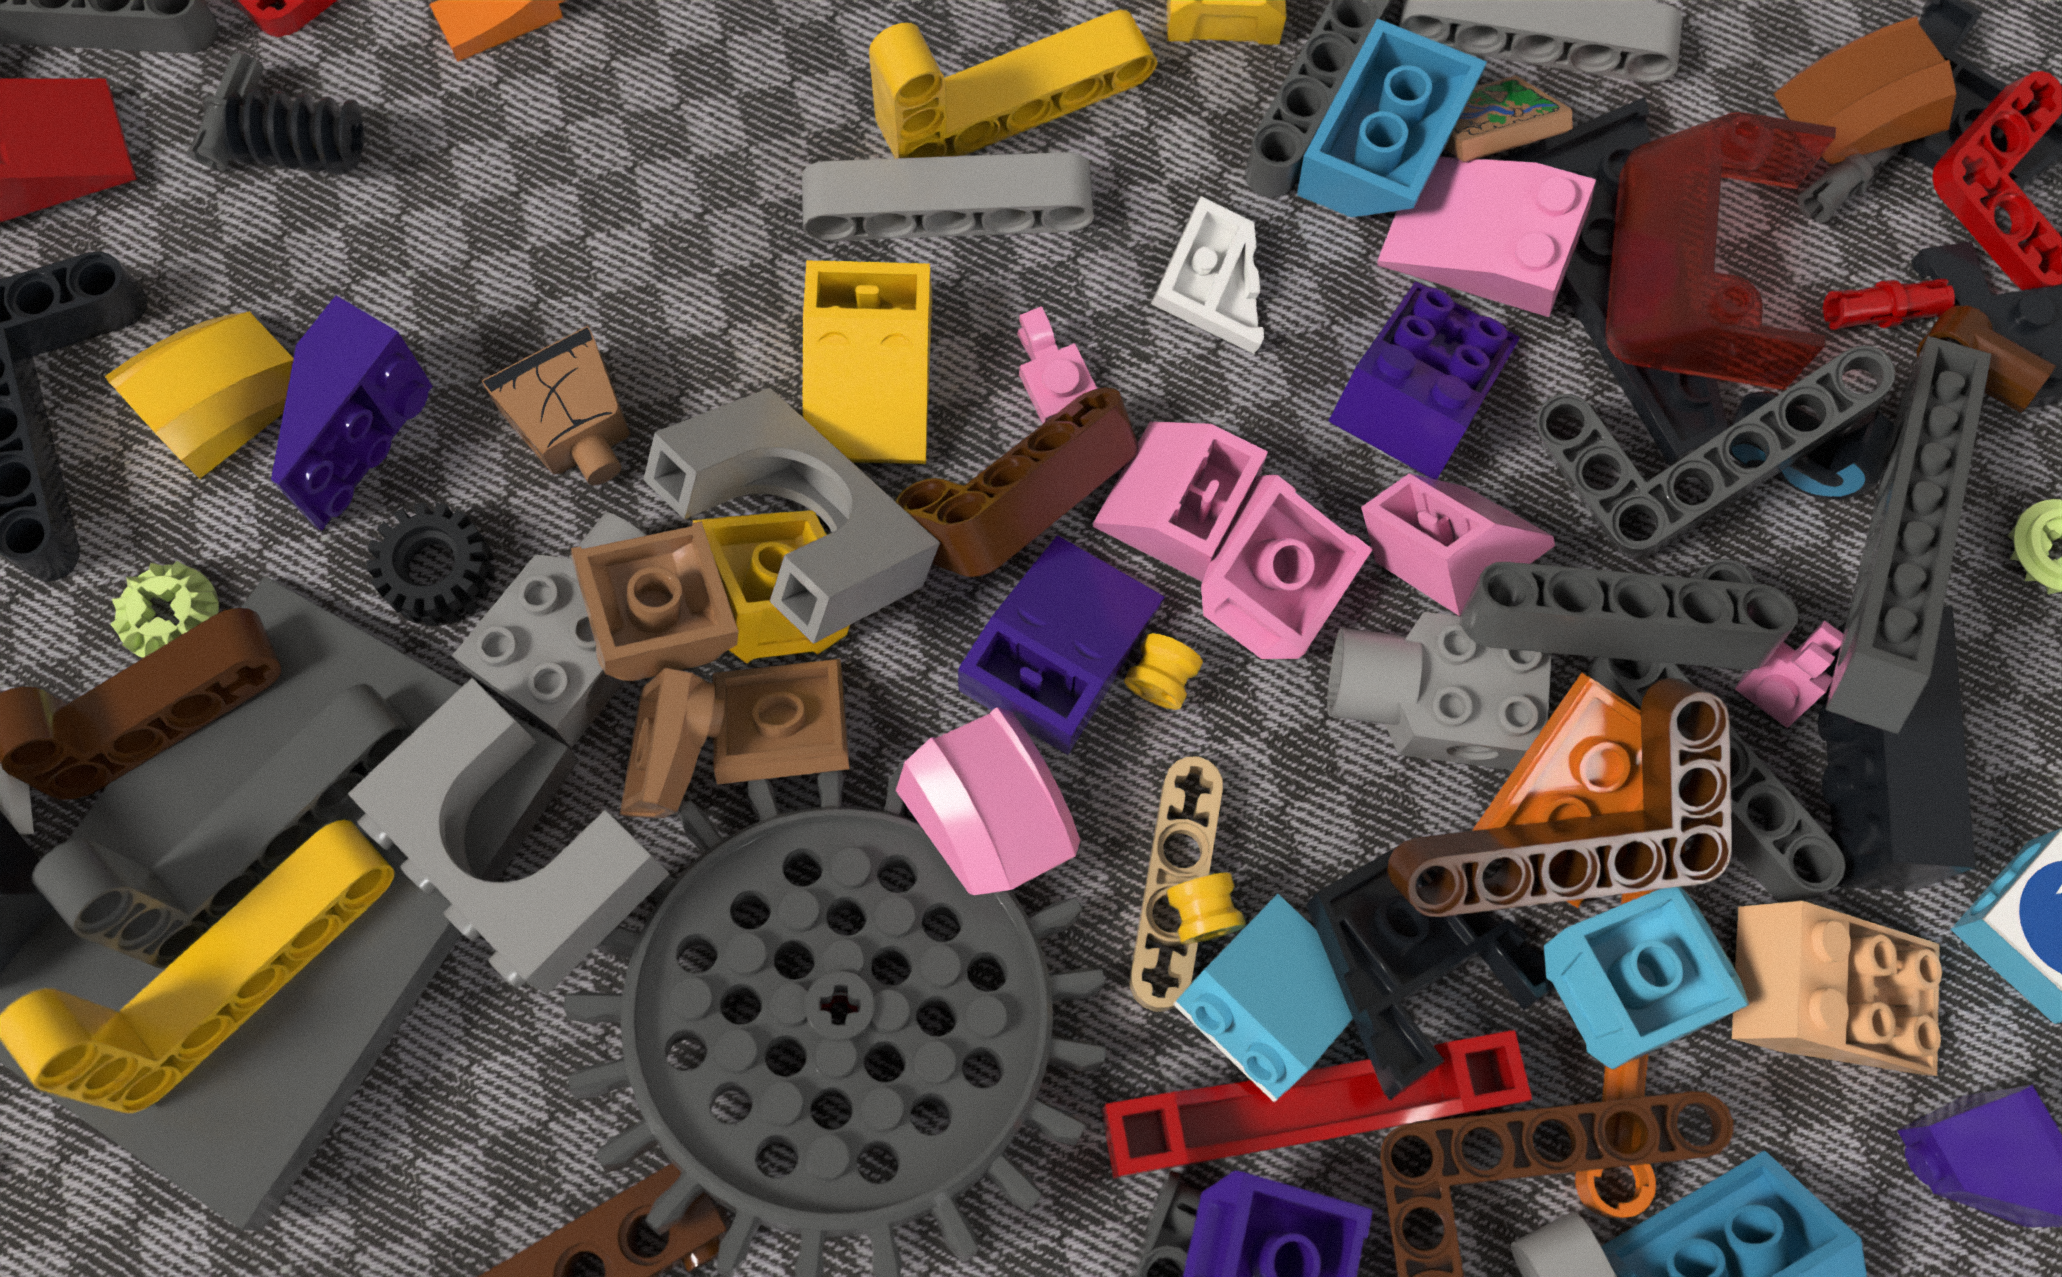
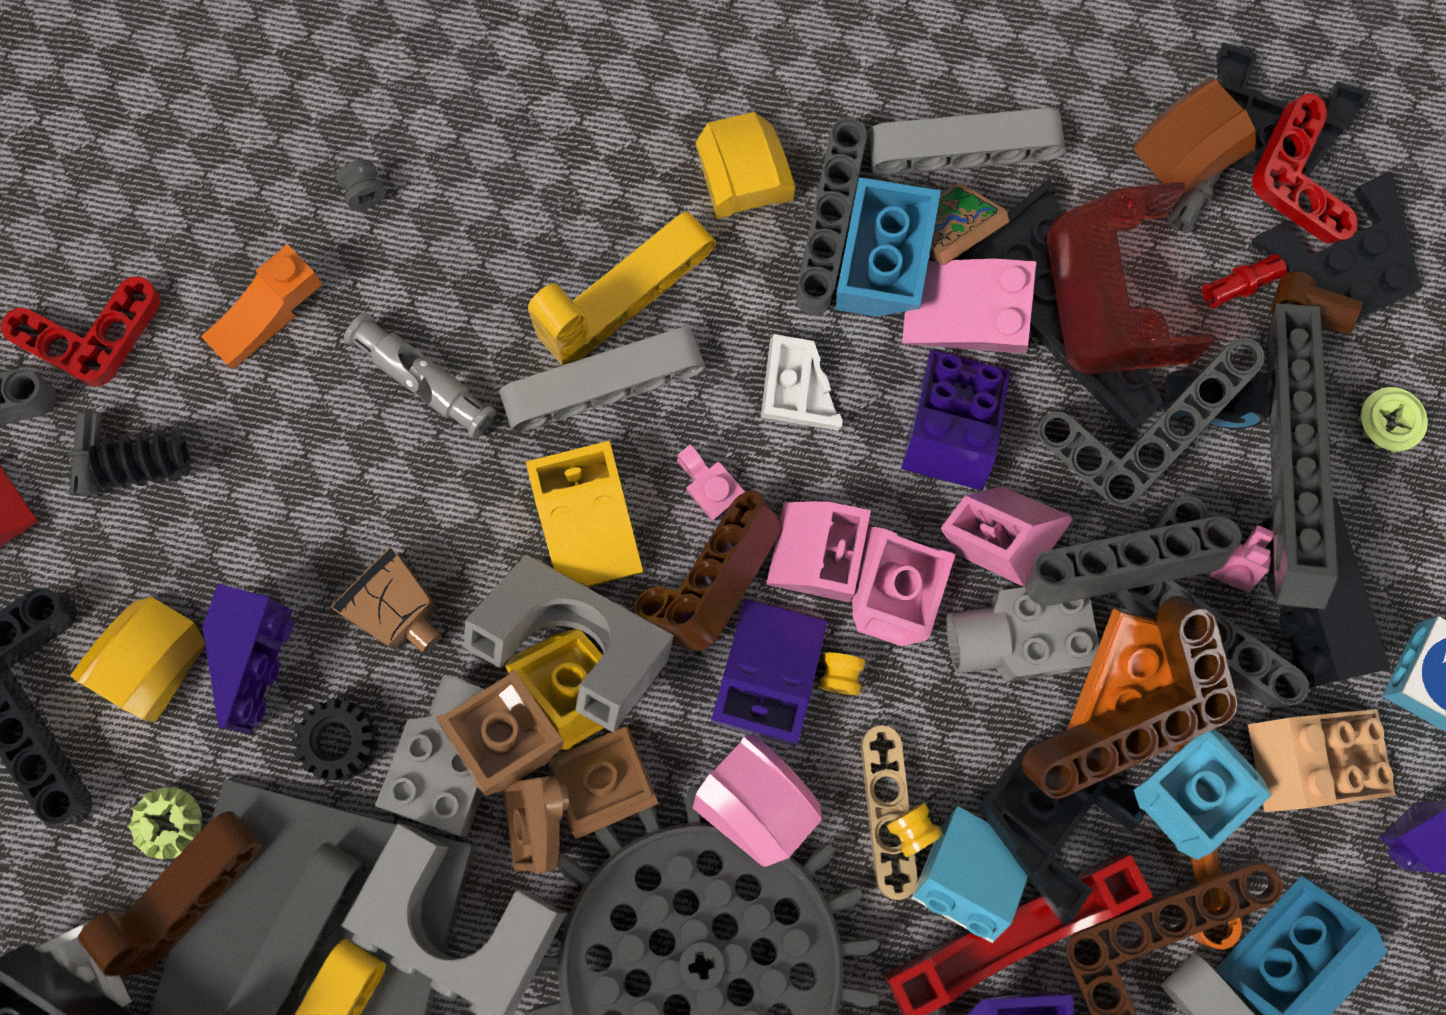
camera: 15 degrees left, 5 degrees up
none -> light grey piece [344,312,497,439]

